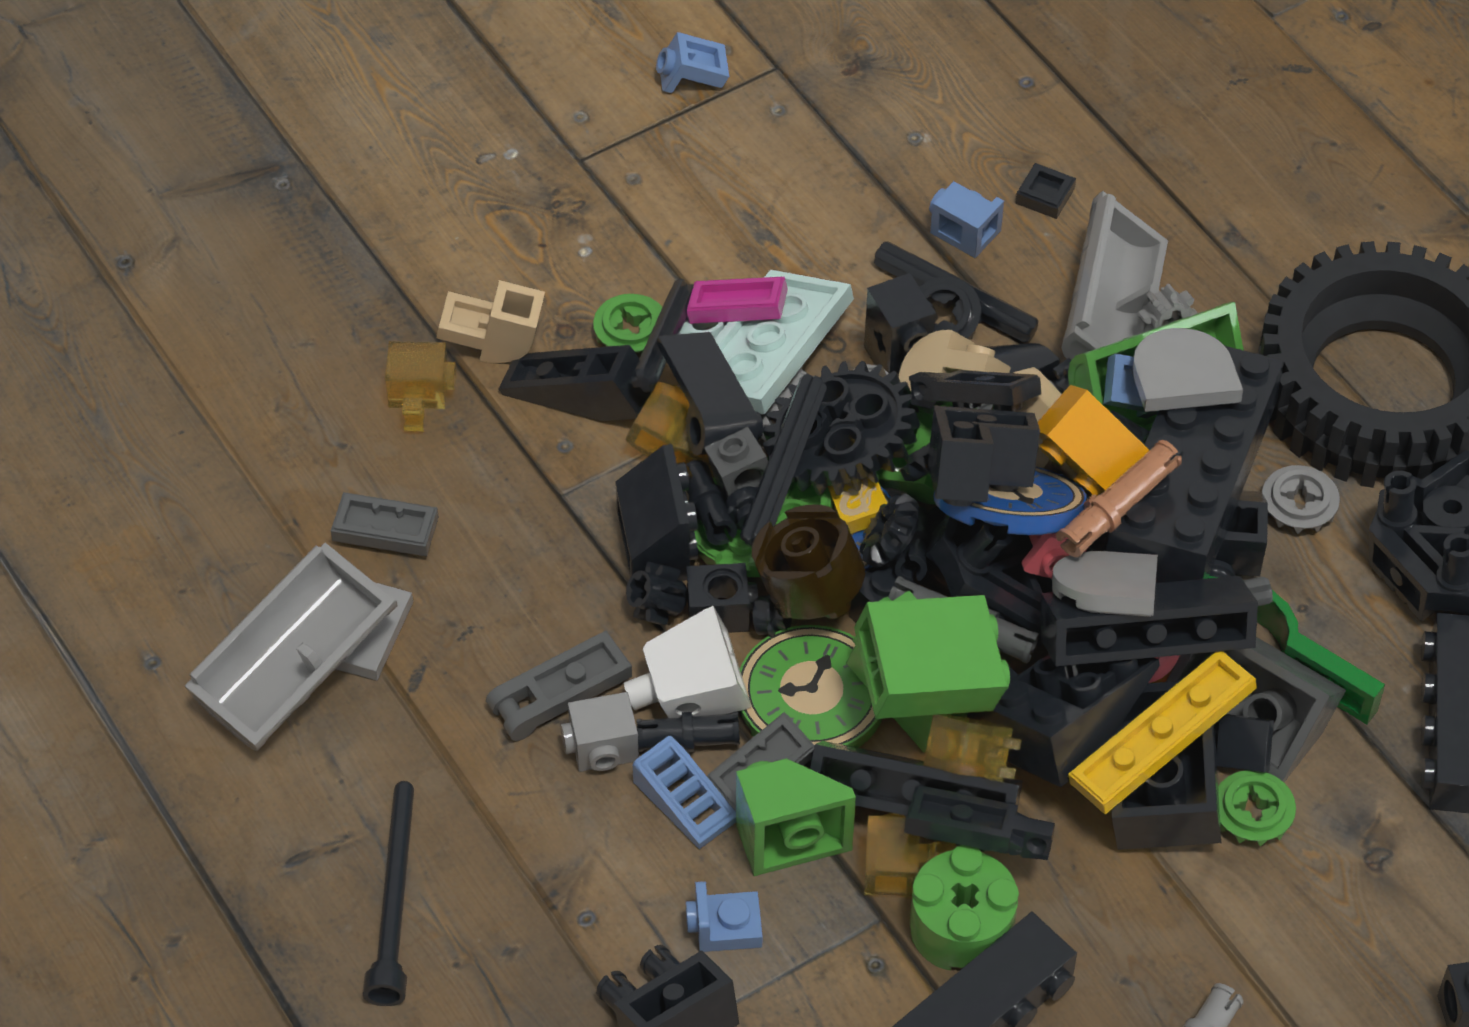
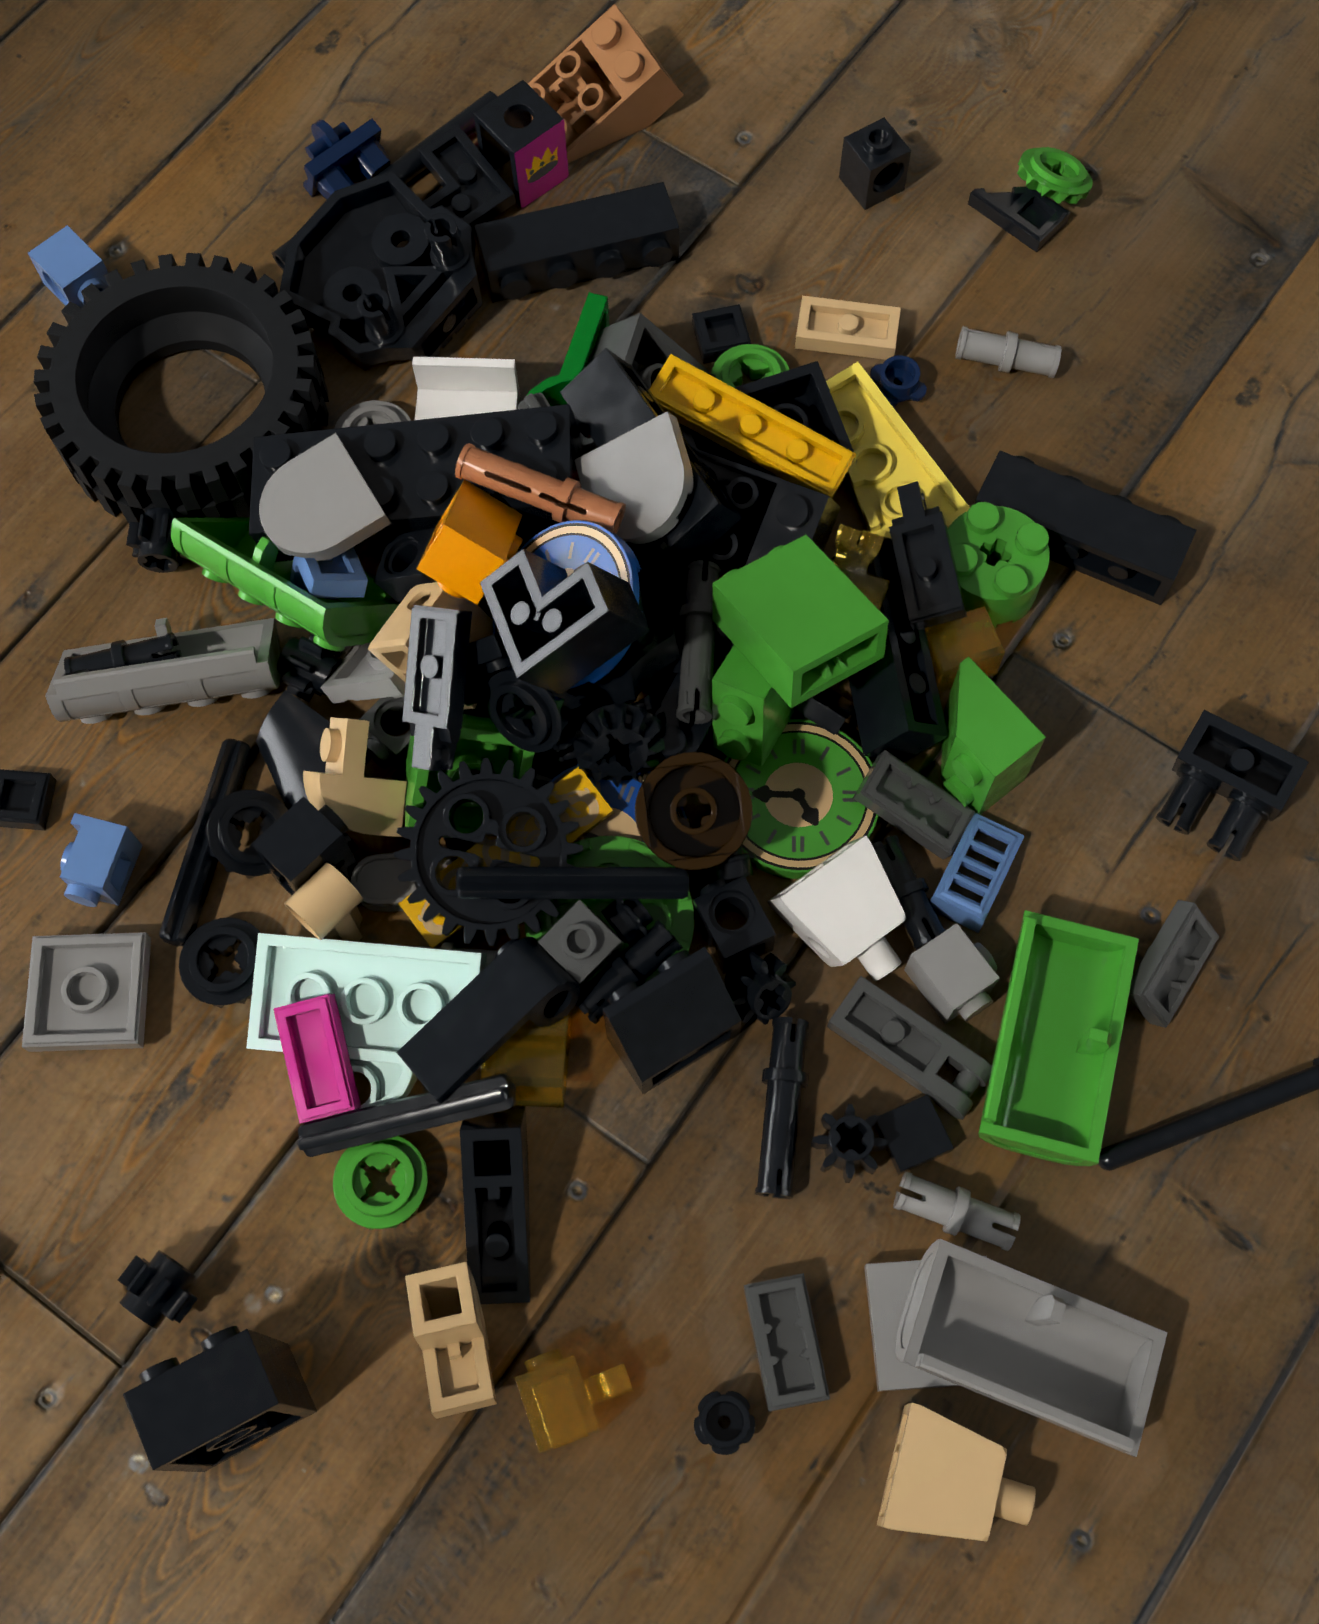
camera: 110 degrees left, 15 degrees up
medium blue bracket [686,881,763,952] -> none
light grey gear [1138,284,1198,332] -> none
none -> light grey plate [22,932,151,1052]
none -> black pin [64,632,182,674]
none -> black gear [118,1250,198,1329]
none -> black brick [123,1326,317,1472]
none -> black gear [126,507,188,573]
none -> black gear [179,918,261,1009]
none -> tan piece [284,863,363,942]
none -> white panel [412,356,520,420]
none -> black tile [692,304,751,364]
none -> black plate [694,1391,755,1455]
none -> black pin [755,1017,809,1199]
none -> black tile [793,688,856,735]
none -> tan plate [795,295,901,360]
none -> black gear [811,1104,887,1183]
none -> light yellow wing [826,361,970,538]
none -> dark blue plate [870,355,927,407]
none -> black tile [875,1094,954,1175]
none -> tan torso [876,1403,1036,1541]
none -> light grey pin [893,1171,1021,1251]
none -> bright green container [978,910,1139,1166]
none -> dark grey plate [1128,900,1219,1028]

